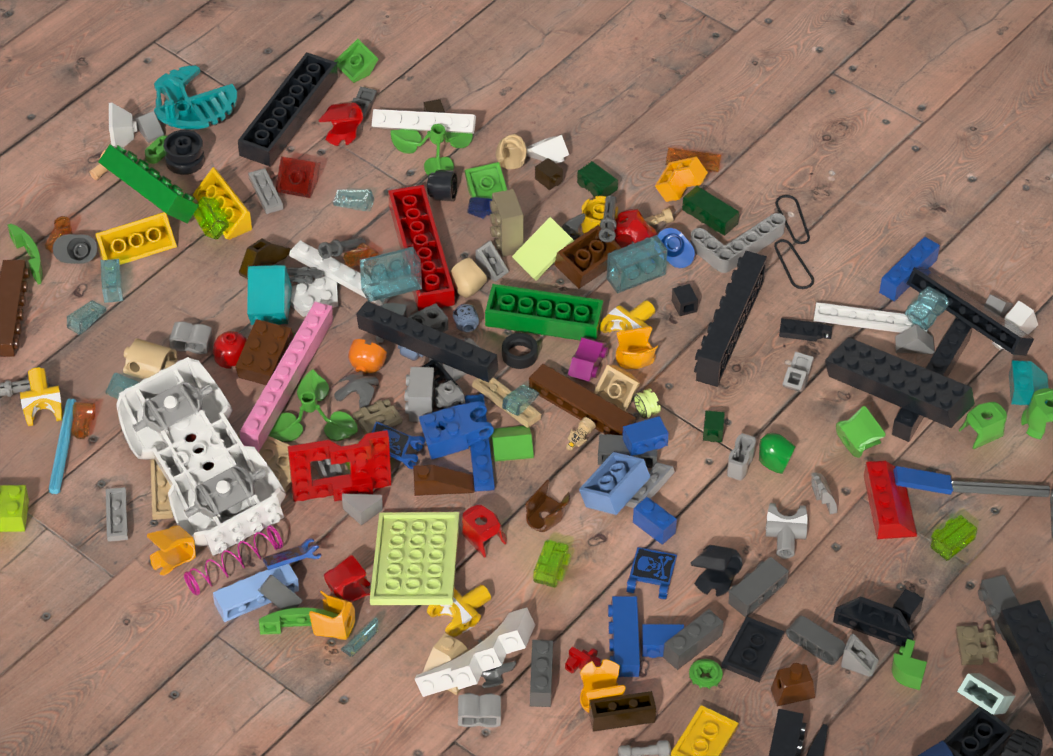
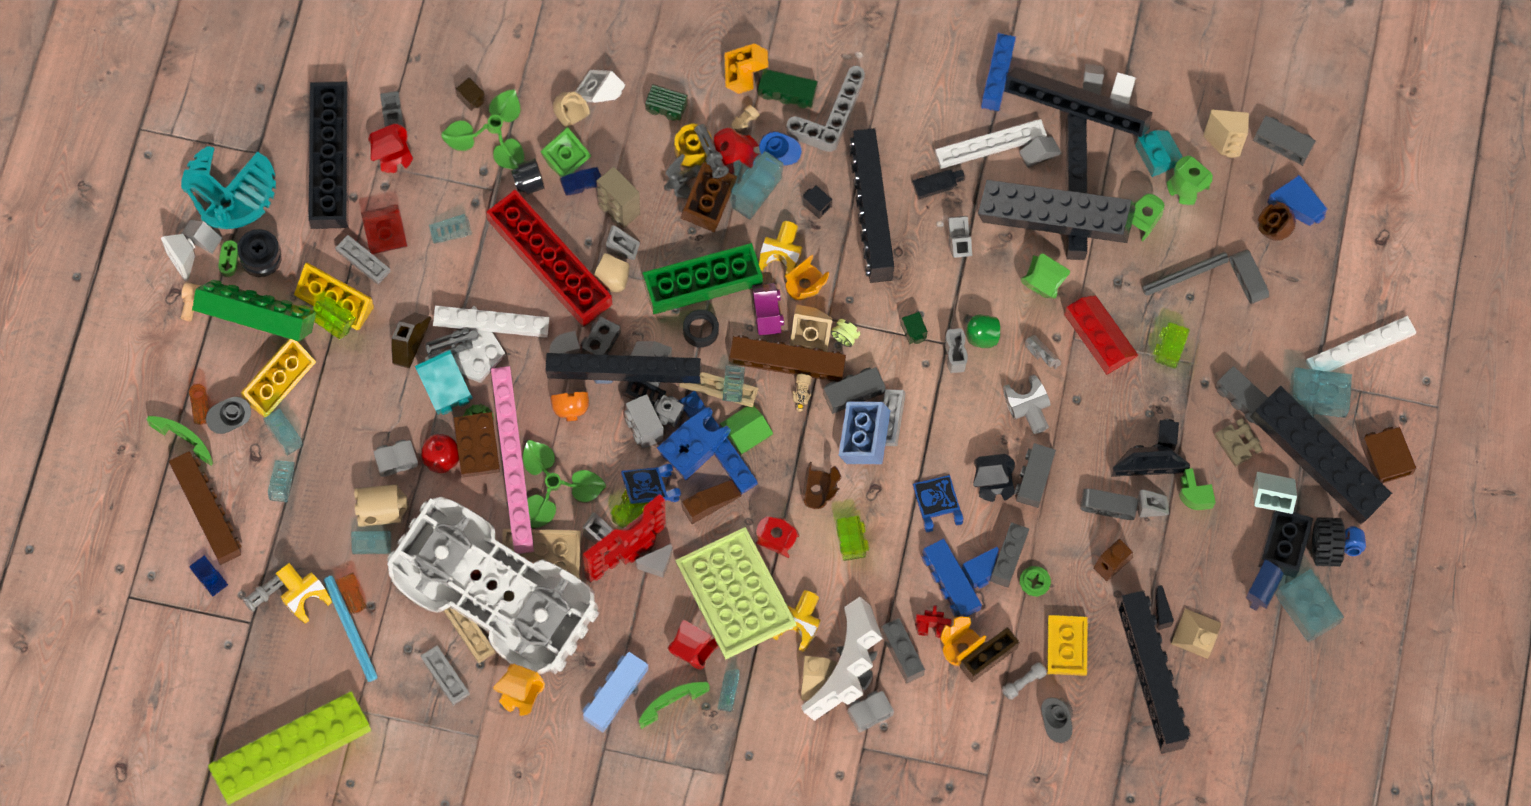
camera: 30 degrees left, 20 degrees up
dark pink piece [184,525,283,595] -> none
dark grey tile [258,574,303,610] -> none
blue flag [262,538,322,570] -> none
light orange piece [309,590,355,640] -> none
dark grey pin [318,237,366,259] -> none
bright green slope [334,39,379,83] -> none
dark grey animal [334,371,379,408] -> none
clear orange piece [343,243,379,267] -> none
dark tan plate [353,399,402,434] -> none
clear light blue brick [360,247,422,302] -> none
white plate [371,109,476,134] -> none
sand blue head [453,304,479,332] -> none
yellowish green tile [512,217,574,281] -> none
dark brown brick [535,158,563,190] -> none
blue brick [622,416,669,456] -> none
blue brick [633,497,677,545] -> none
clear orange plate [665,147,721,172] -> none
black plate [721,616,785,683] -> none
black piece [774,239,814,289] -> none
black piece [775,195,810,244] -> none
blue tile [893,466,953,495] -> none
clear light blue brick [905,287,949,330] -> none

